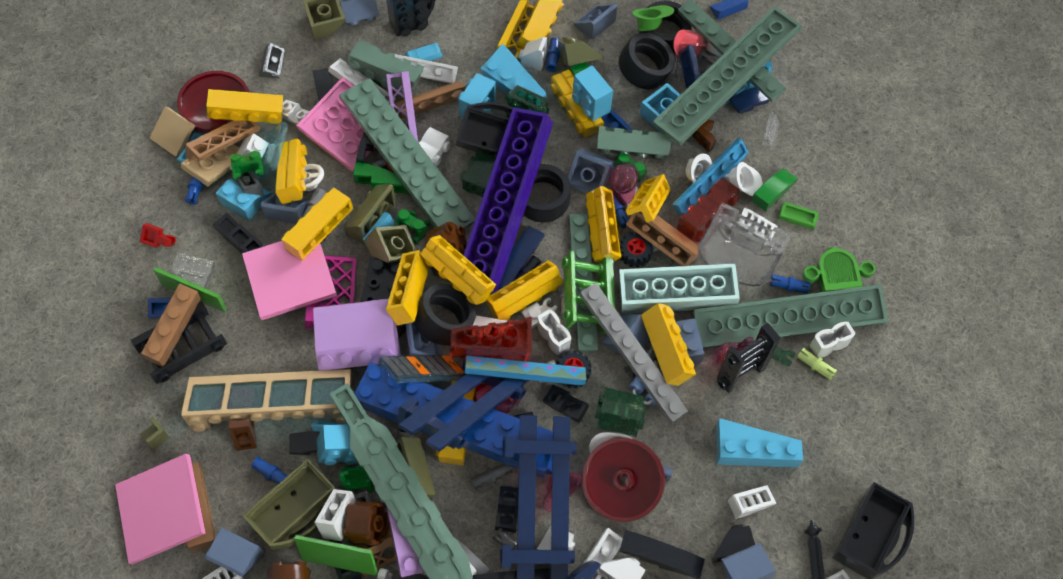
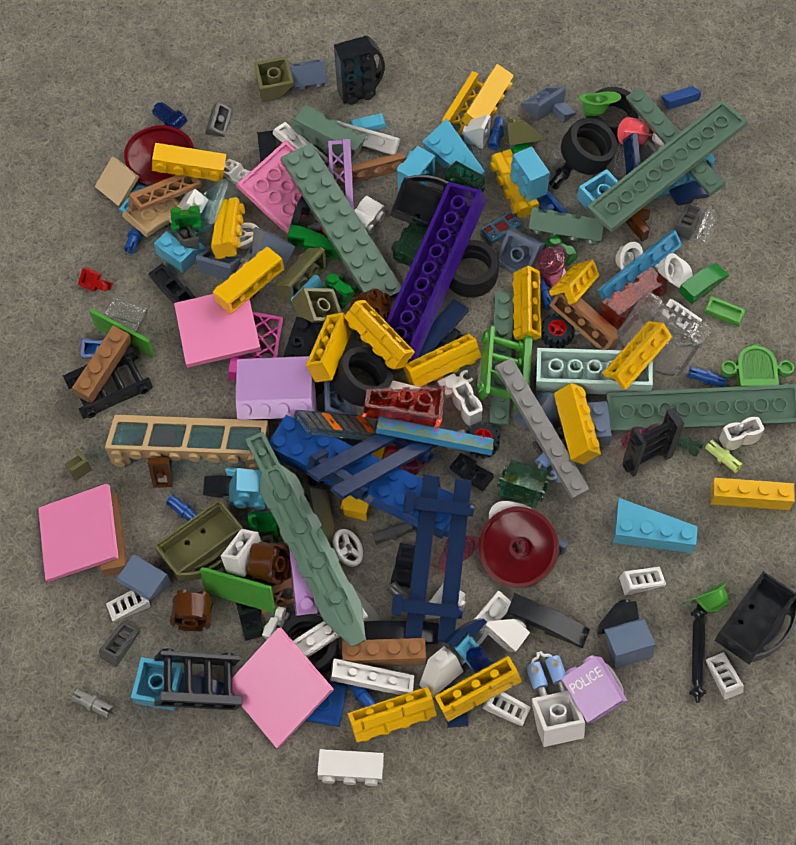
camera: 10 degrees right, 0 degrees up
none -> clear blue piece [152,102,187,129]
none -> sand blue slope [252,227,295,269]
none -> white piece [332,529,363,567]
none -> tile [482,212,521,244]
none -> black pin [549,161,573,189]
none -> sand blue slope [552,102,576,123]
none -> yellow fence [602,321,672,389]
none -> dark grey slope [674,204,704,240]
none -> bright green piece [684,581,729,613]
none -> yellow brick [710,478,795,510]

